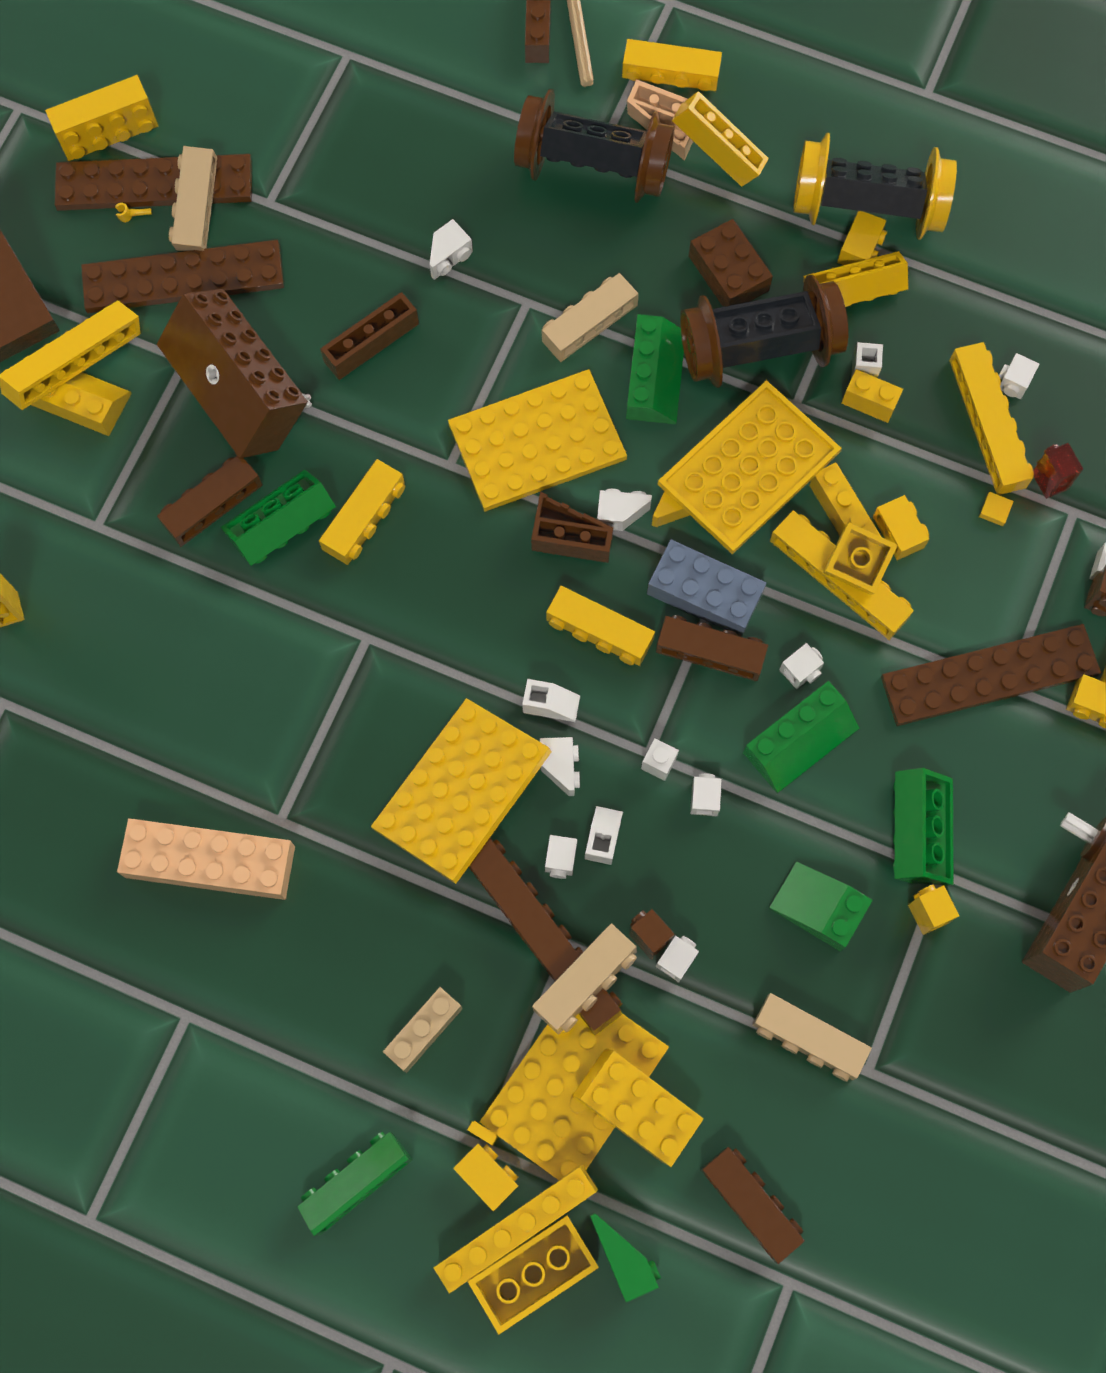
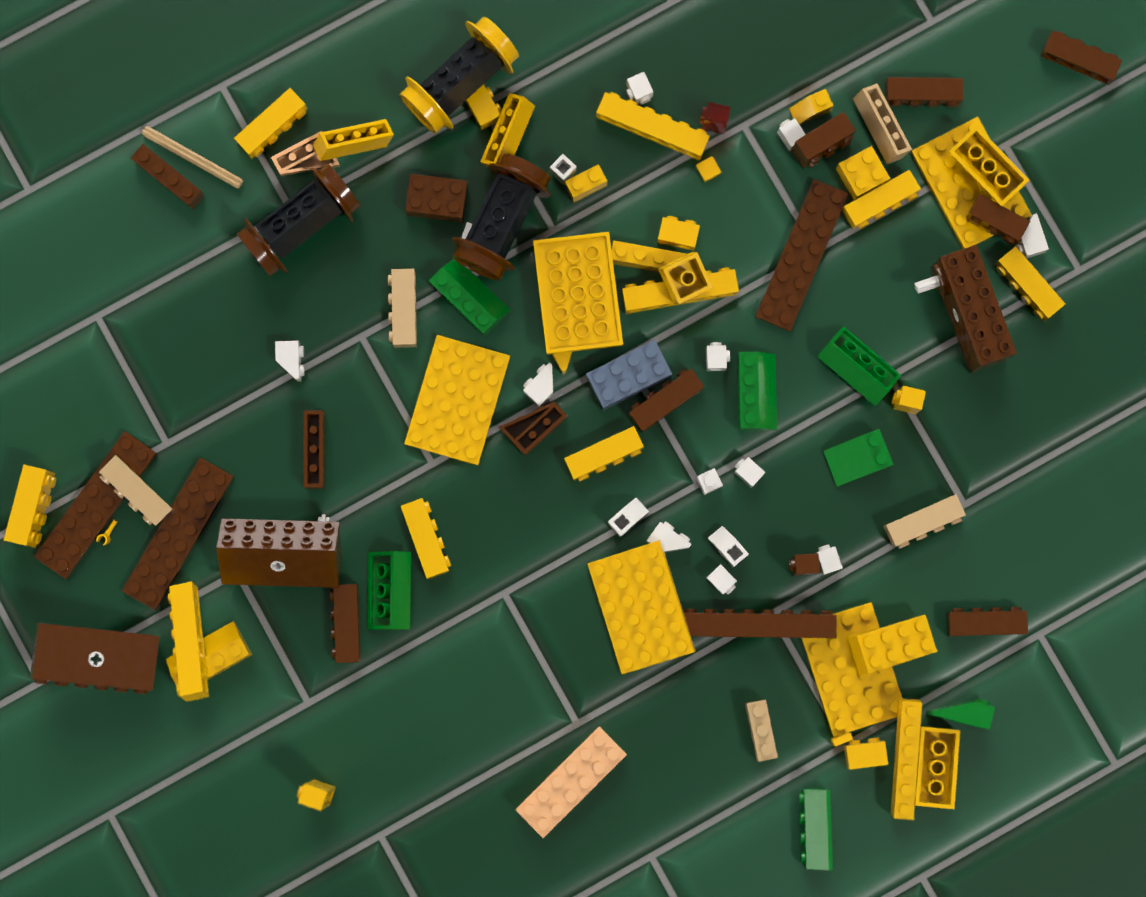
camera: 55 degrees left, 10 degrees up
tan brick [532,923,637,1035] -> none

